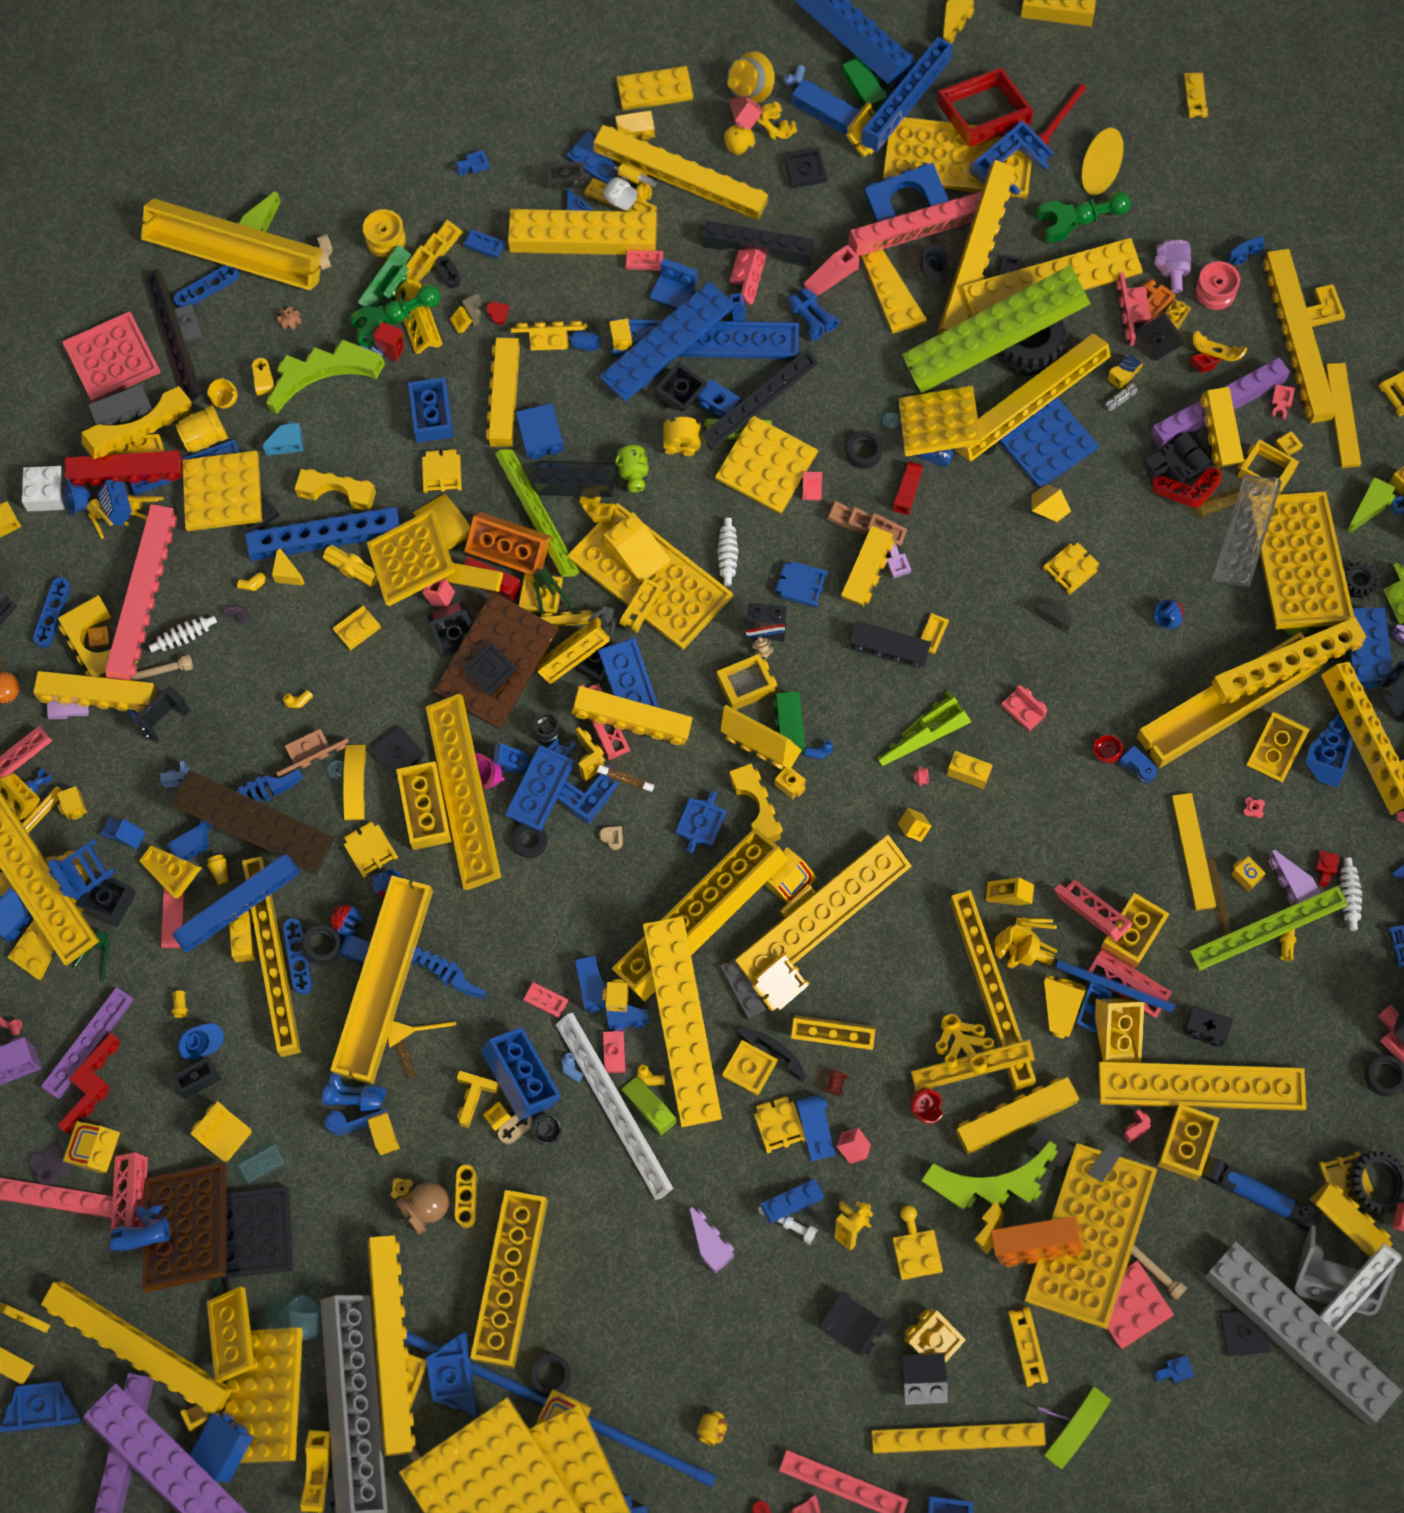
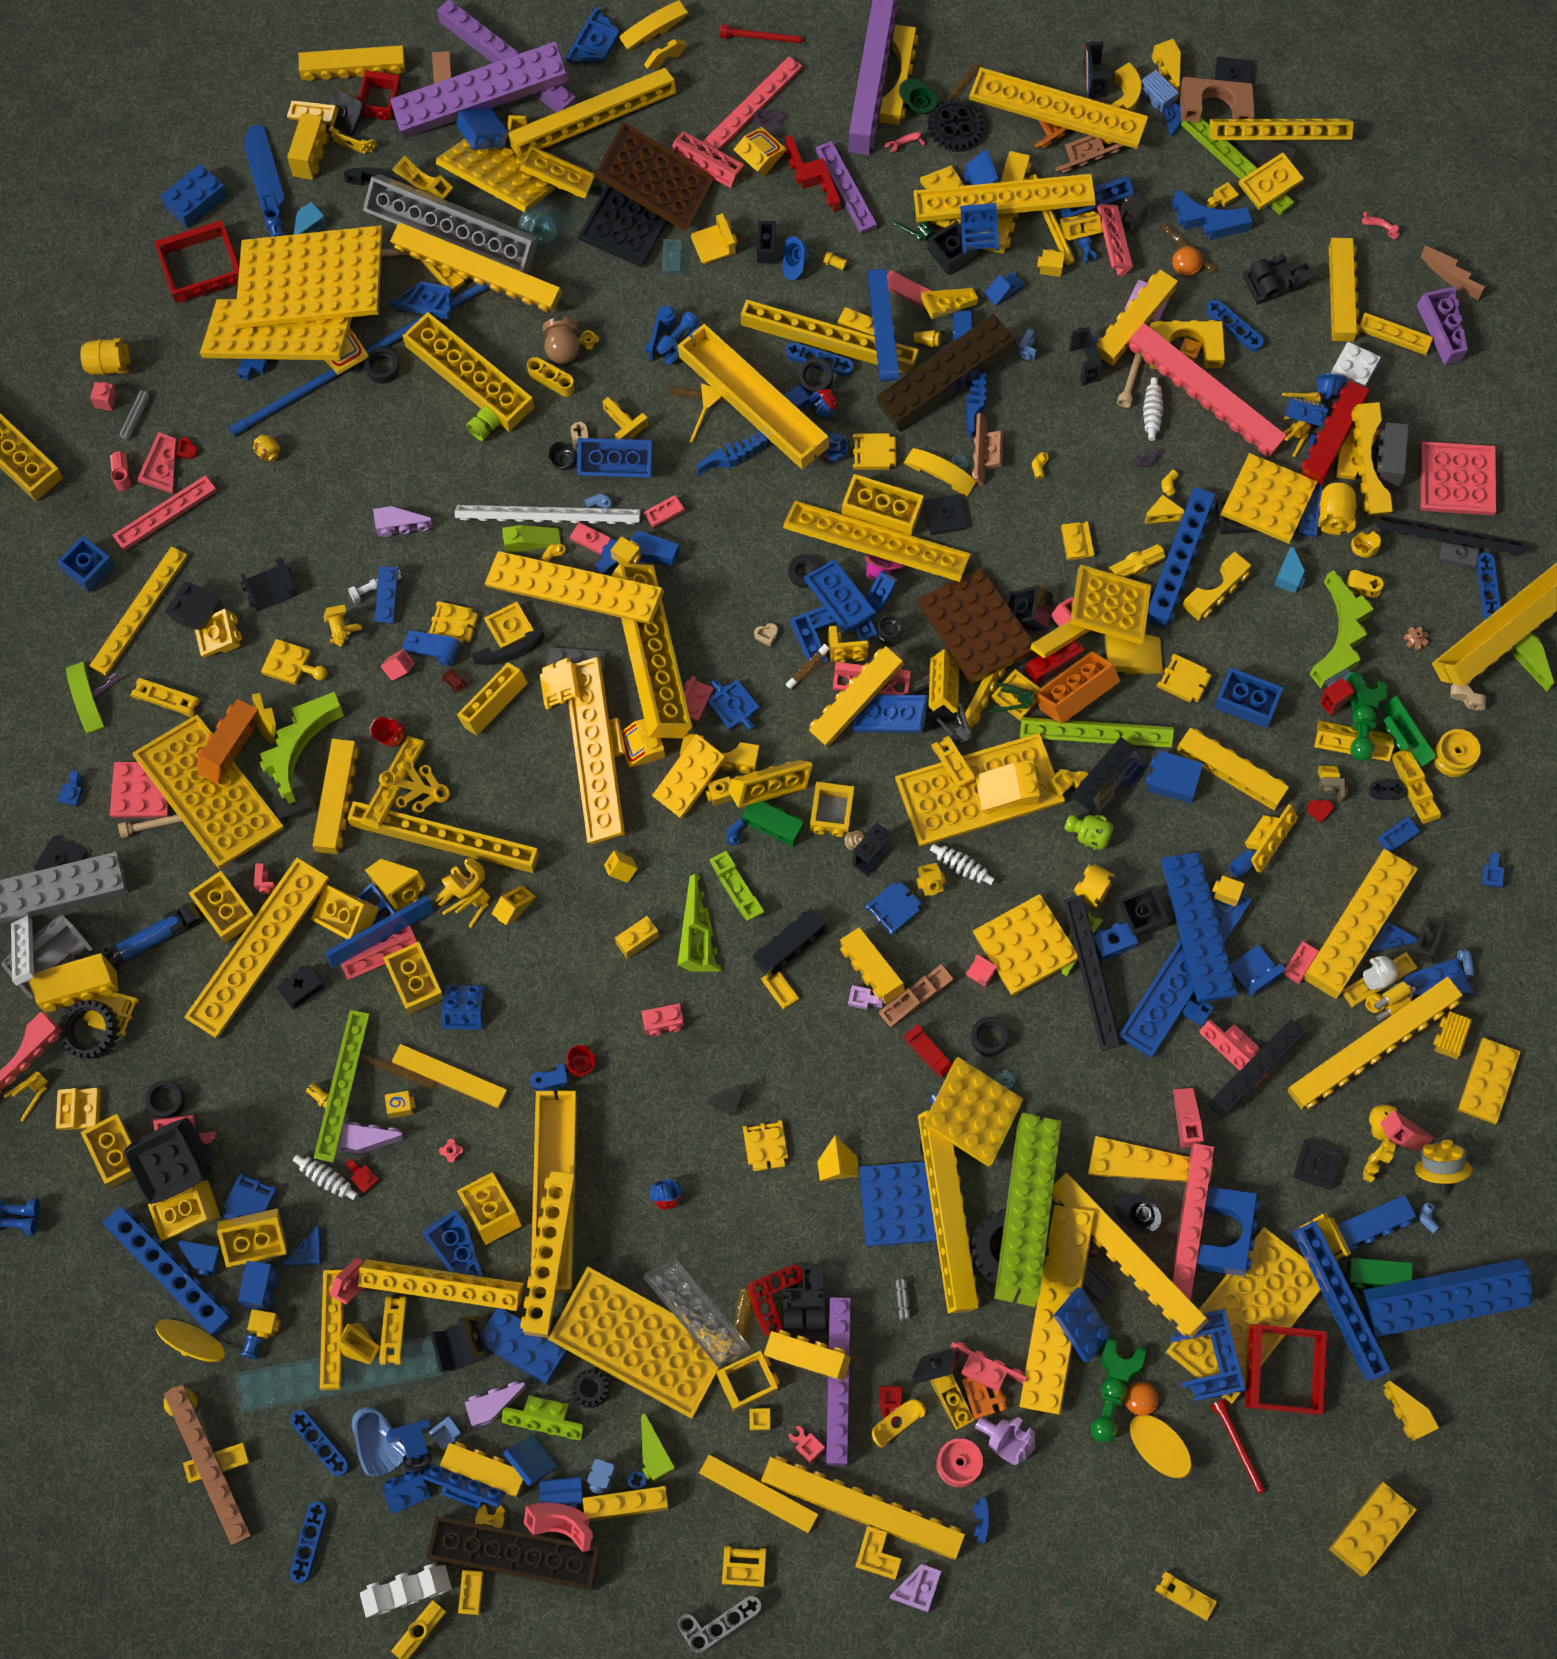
camera: 120 degrees right, 0 degrees up
blue piece [110,1205,170,1251] -> none
yellow slope [367,1112,400,1155] -> none
black plate [463,642,518,697] -> none
yellow plate [483,1102,511,1131] -> none
blue piece [788,287,840,341] -> none
coral plate [914,767,929,786] -> none
coral fence [1054,879,1133,942] -> none
dark grey sticker [1088,1142,1123,1182] -> none
yellow leg [1107,354,1143,390] -> none
none -> blue bracket [441,985,485,1030]
none -> lime wheel [466,406,501,441]
none -> yellow plate [652,734,727,819]
none -> coral bracket [683,676,714,722]
none -> lime slope [709,851,764,922]
none -> lavender wing [889,1564,941,1613]
none -> yellow brick [916,863,946,895]
none -> blue plate [1053,1288,1112,1362]
none -> orange hat [1124,1381,1159,1416]
none -> medium blue arm [1457,949,1475,978]

